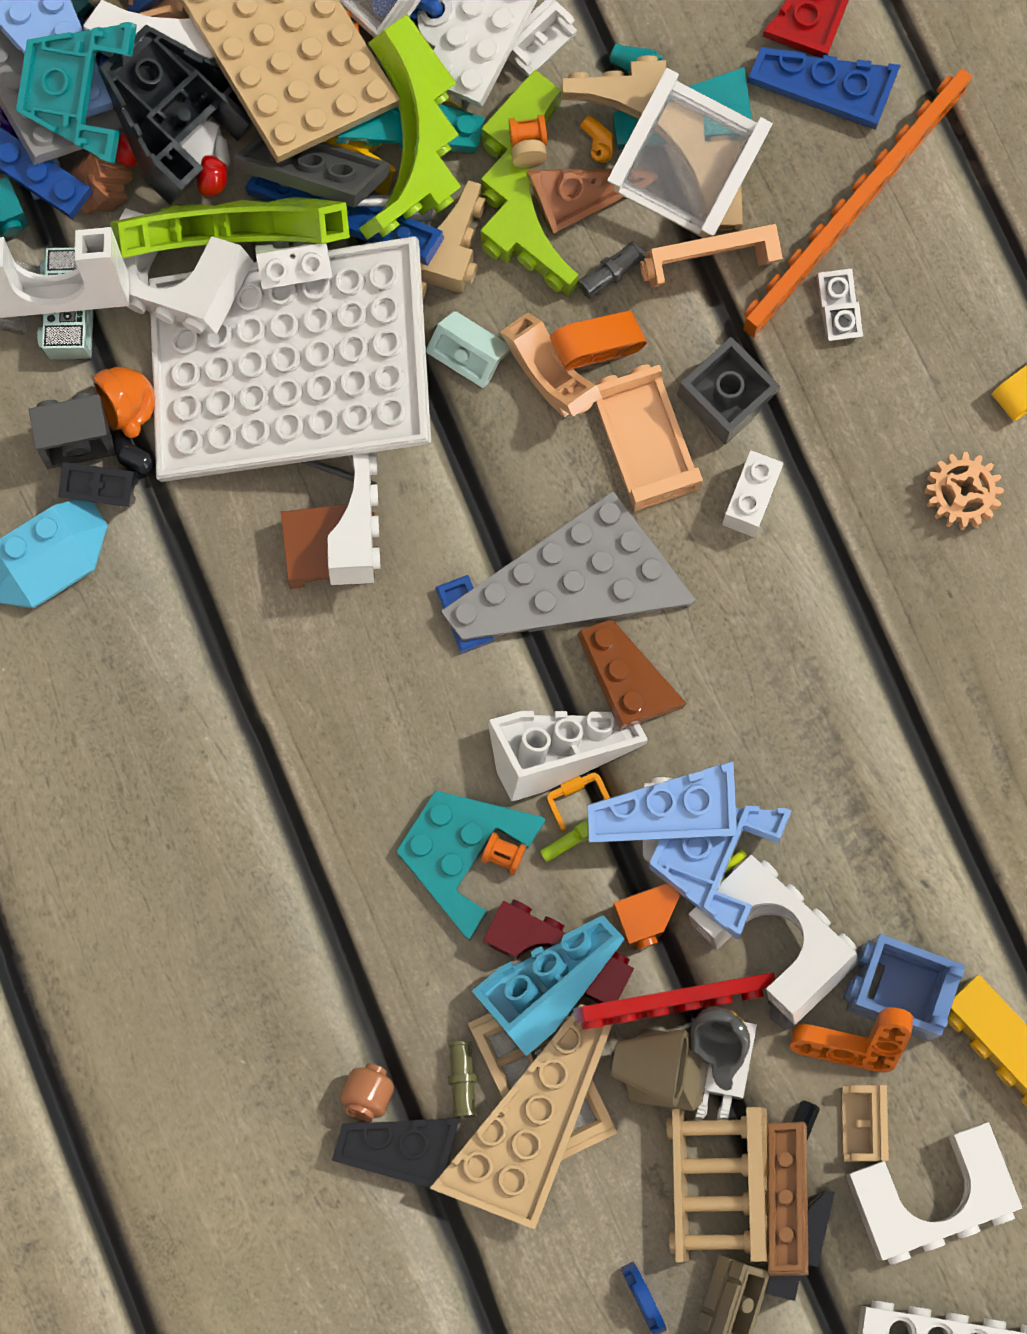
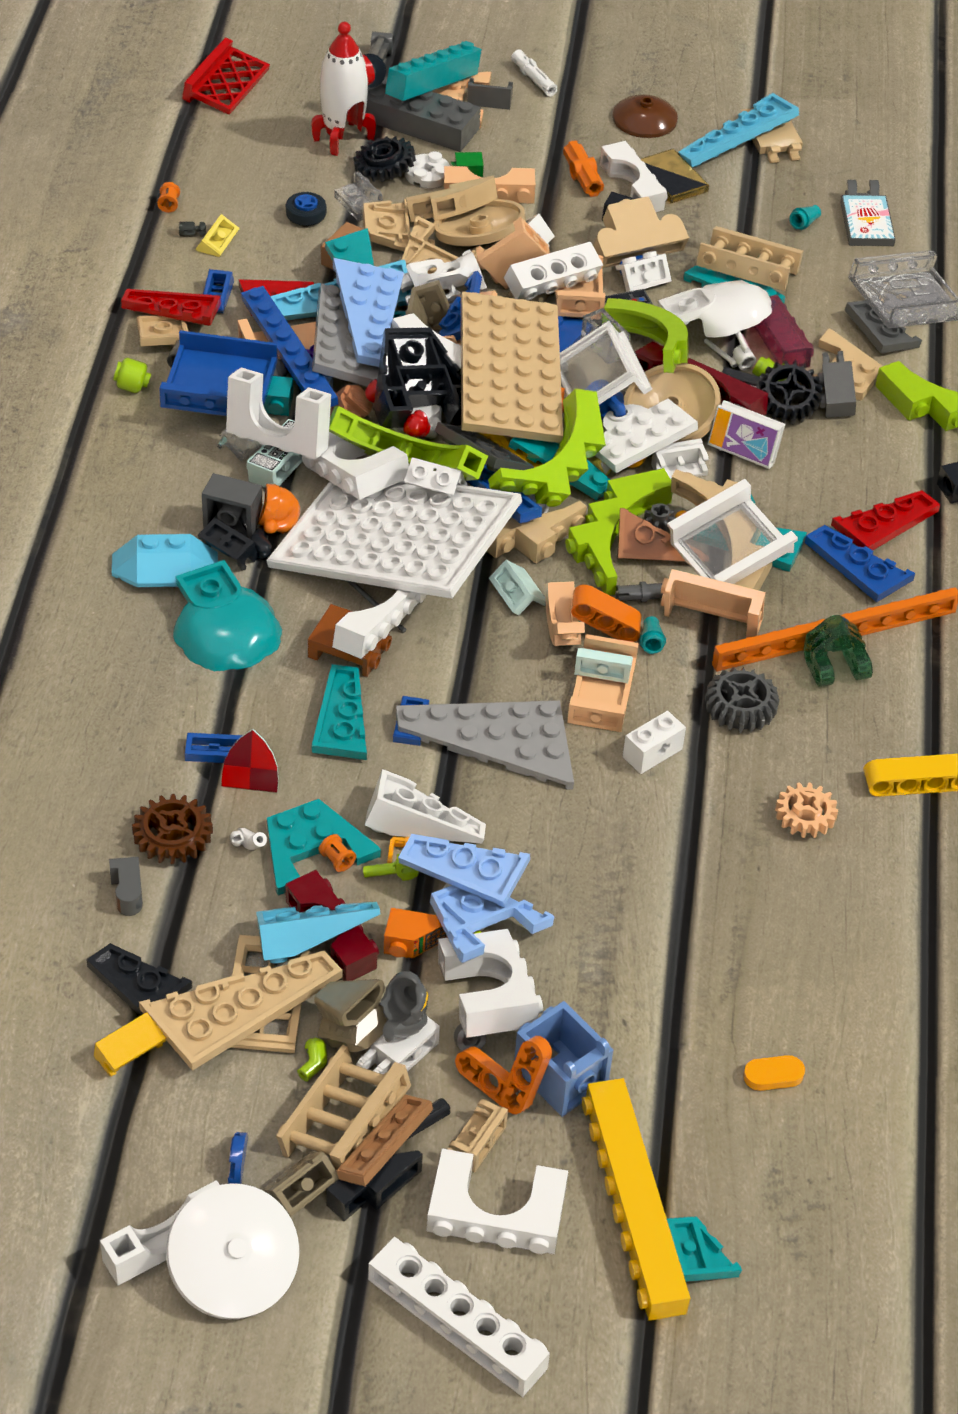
camera: 30 degrees right, 30 degrees down
teal wing [16,22,137,163] -> none
nougat head [340,1064,394,1122] -> none
olive pin [448,1041,477,1118] -> none
orange bush [508,114,547,147] -> none
tan tile [511,139,547,168] -> none
red plate [573,972,775,1030] -> none
dark orange wing [577,619,687,730] -> none
dark grey slope [677,337,780,445] -> none
white slope [816,269,863,341] -> none
none -> yellow hinge [94,1012,166,1077]
none -> dark grey leg [109,857,143,916]
none -> reddish brown gear [132,794,213,865]
none -> teal animal [173,560,282,672]
none -> blue tile [185,733,243,763]
none -> shield [221,729,279,792]
none -> white arm [230,828,267,850]
none -> lime arm [297,1038,327,1082]
none -> teal wing [312,664,367,760]
none -> light aqua panel [574,648,633,683]
none -> teal cone [639,616,666,654]
none -> dark grey gear [644,504,675,532]
none -> dark grey gear [705,666,779,733]
none -> clear green piece [804,615,873,687]

